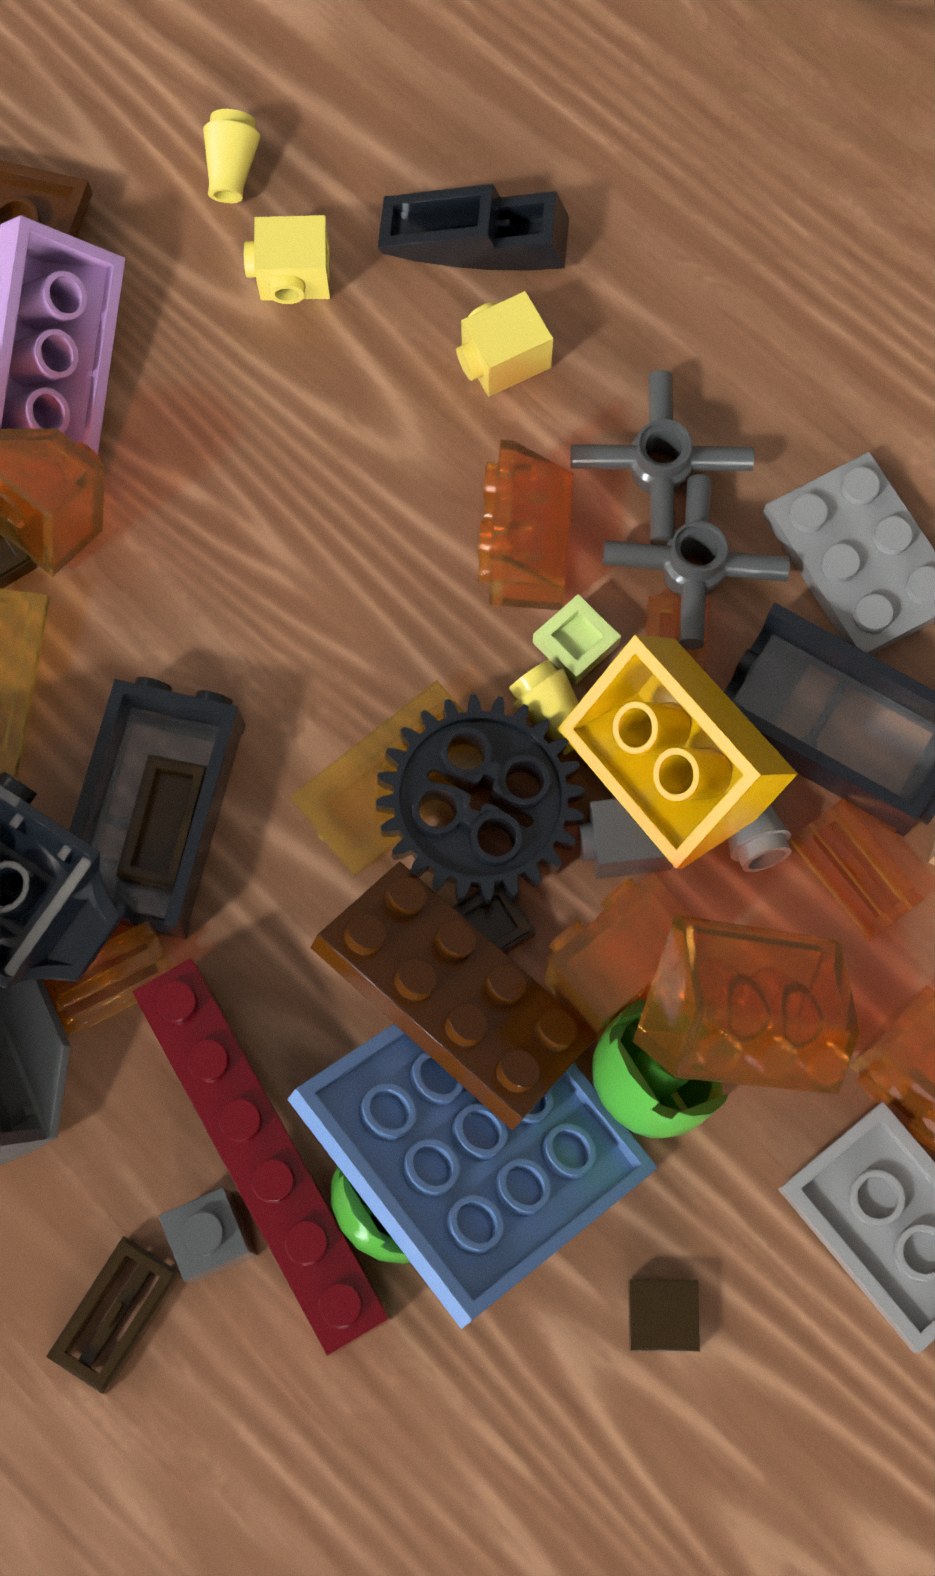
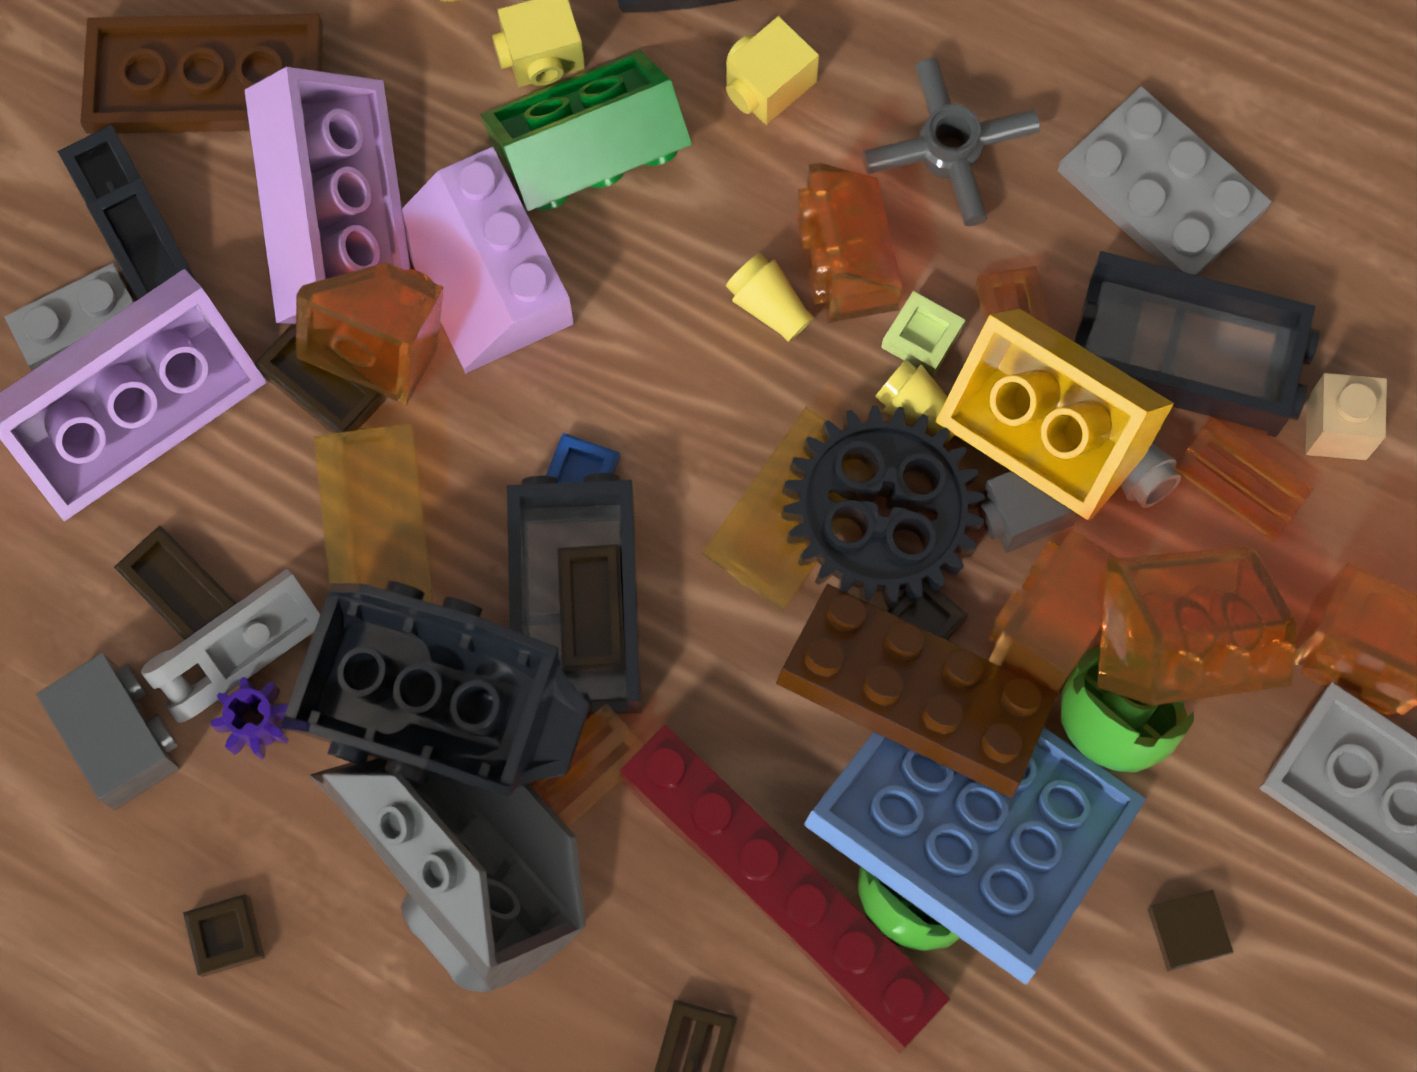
camera: 15 degrees left, 0 degrees up
dark grey brick [159,1187,258,1283] -> none
dark grey bar [602,474,790,649] -> none
none -> lavender slope [402,147,574,374]
none -> slope [480,50,692,211]
none -> blue tile [546,433,621,509]
none -> light yellow cone [726,253,814,342]

